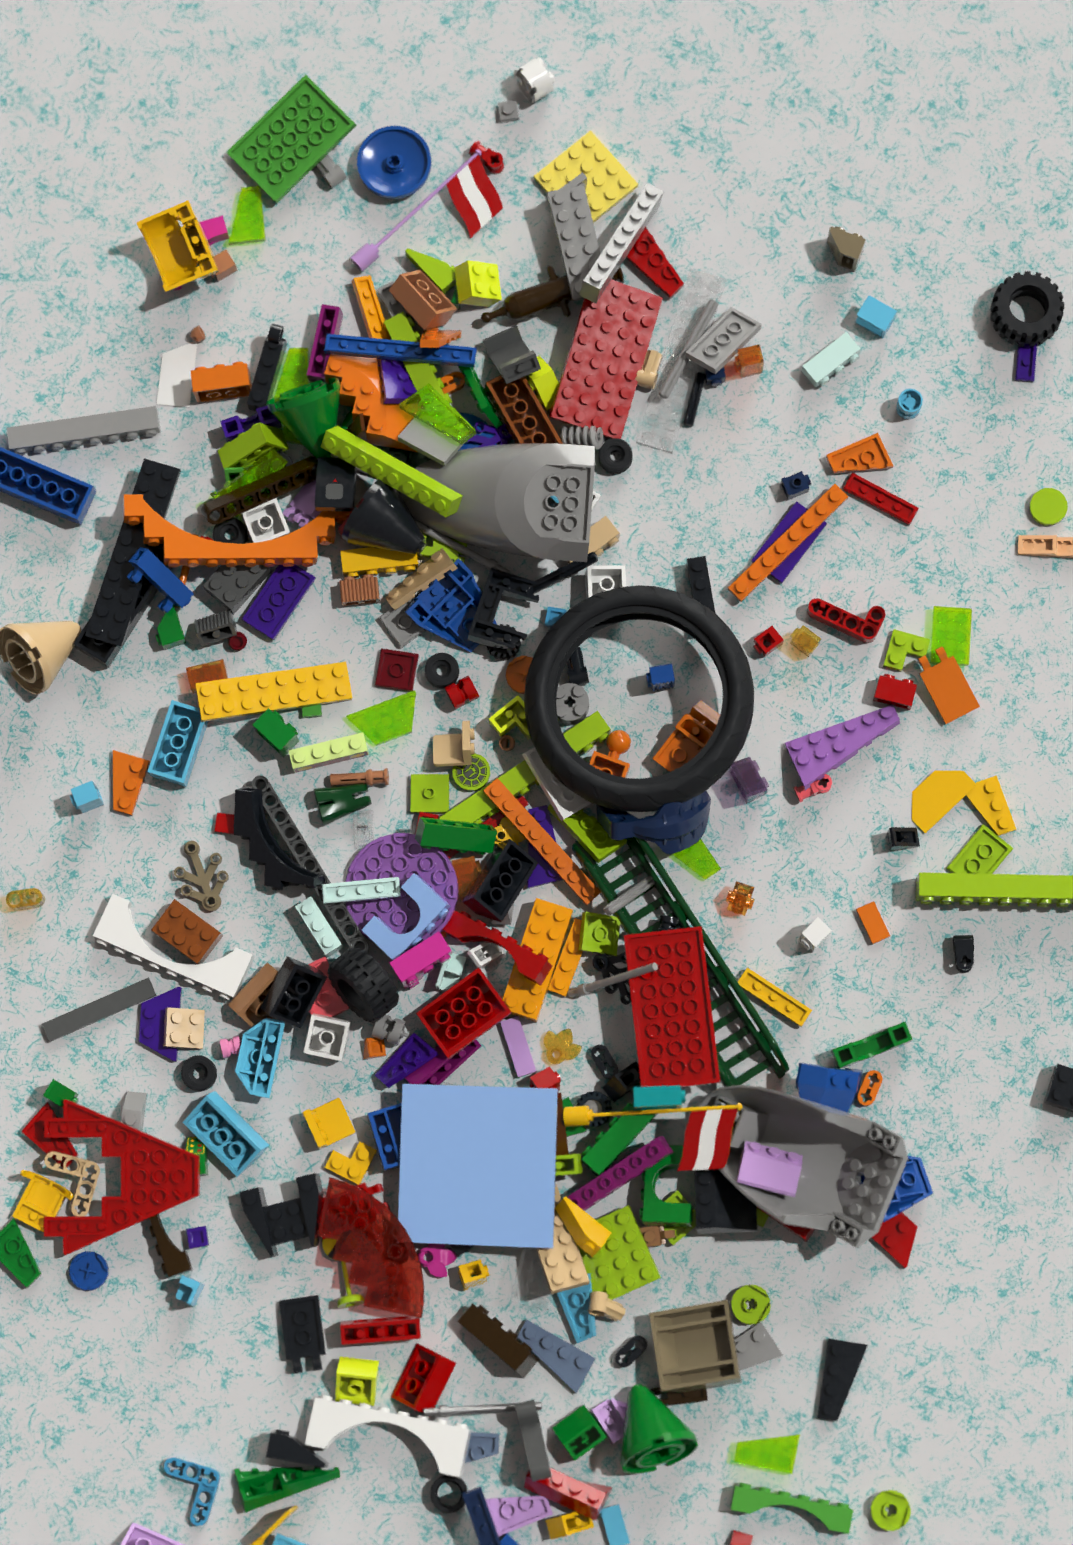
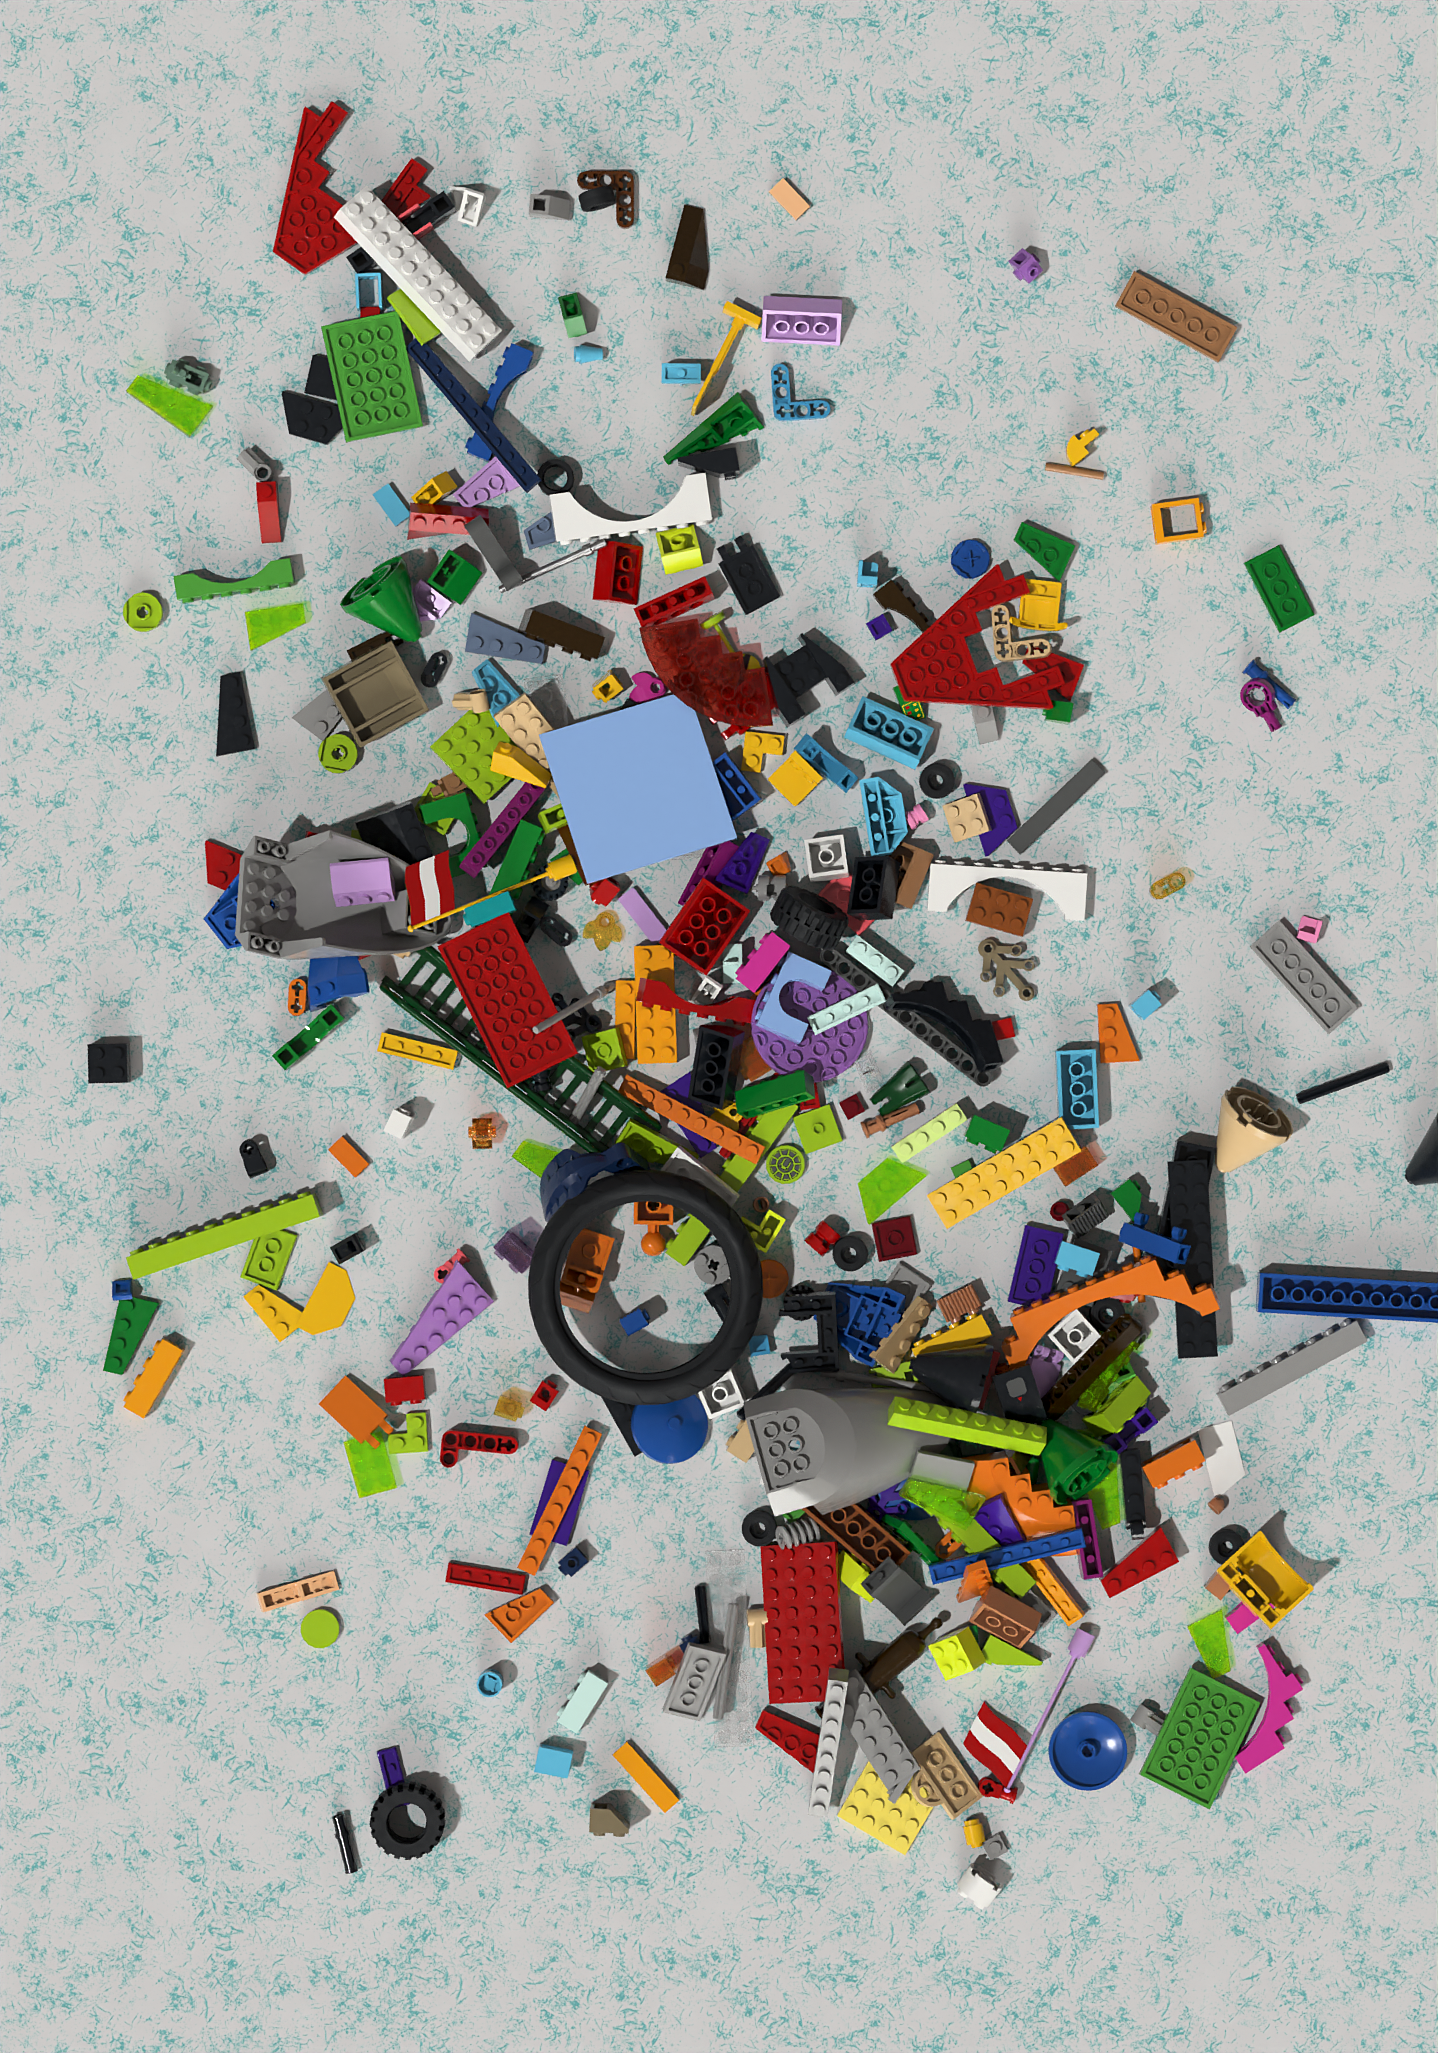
camera: 150 degrees right, 10 degrees up
tan bracket [433,721,475,767] -> none
none -> light orange tile [612,1741,679,1813]
none -> blue dish [631,1394,708,1464]
none -> dark azure arch [794,733,858,793]
none -> dark red plate [839,1094,865,1120]
none -> tan plate [911,1732,983,1820]
none -> yellow brick [963,1818,986,1848]
none -> medium azure brick [1054,1240,1100,1278]
none -> red wedge [1099,1525,1179,1598]
none -> black tyre [1208,1529,1244,1565]
none -> dark pink arch [1235,1642,1303,1774]

